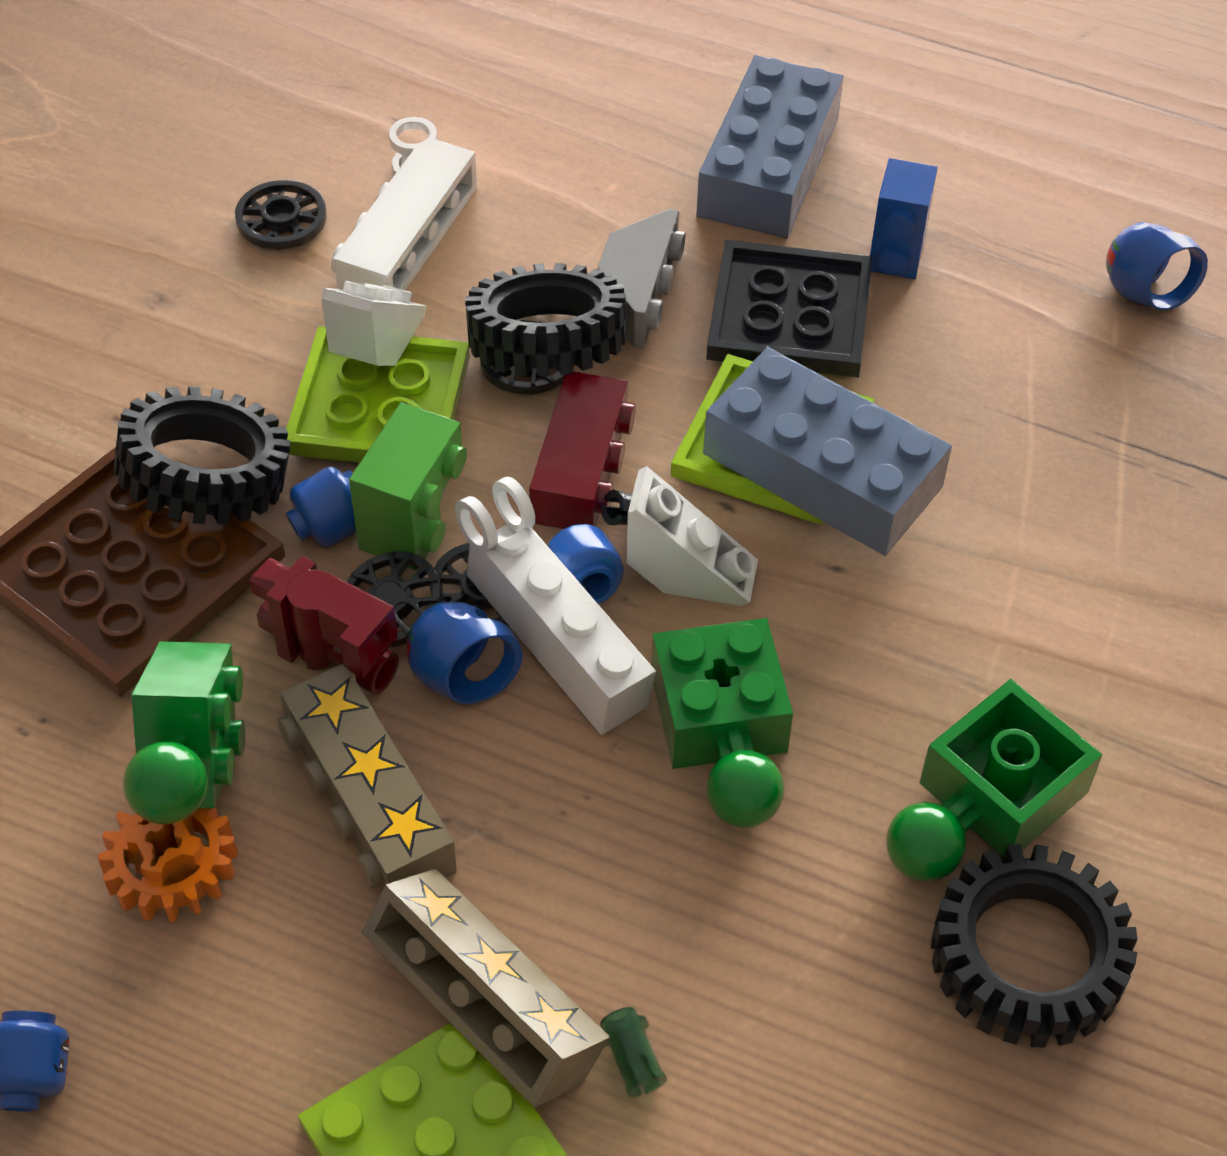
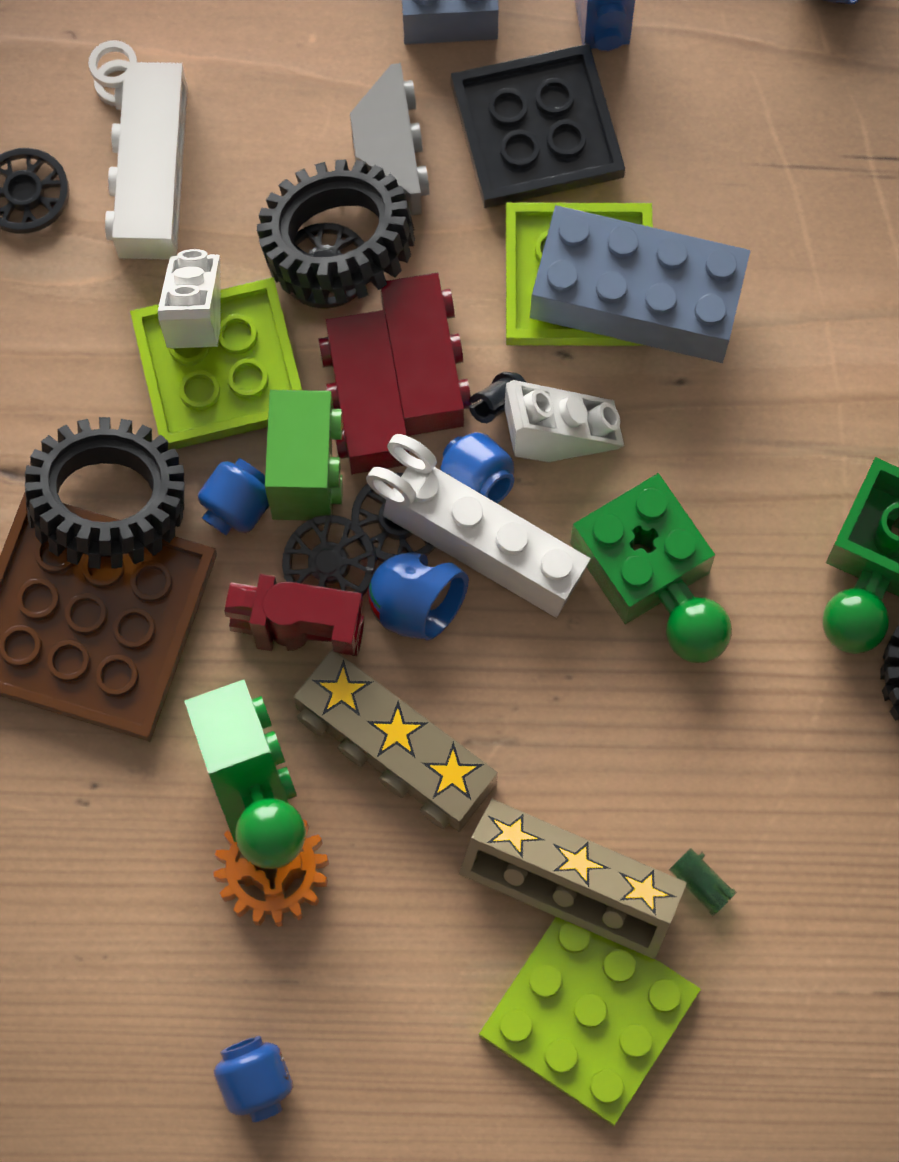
camera: 20 degrees left, 20 degrees up
none -> dark red brick [318,310,409,475]

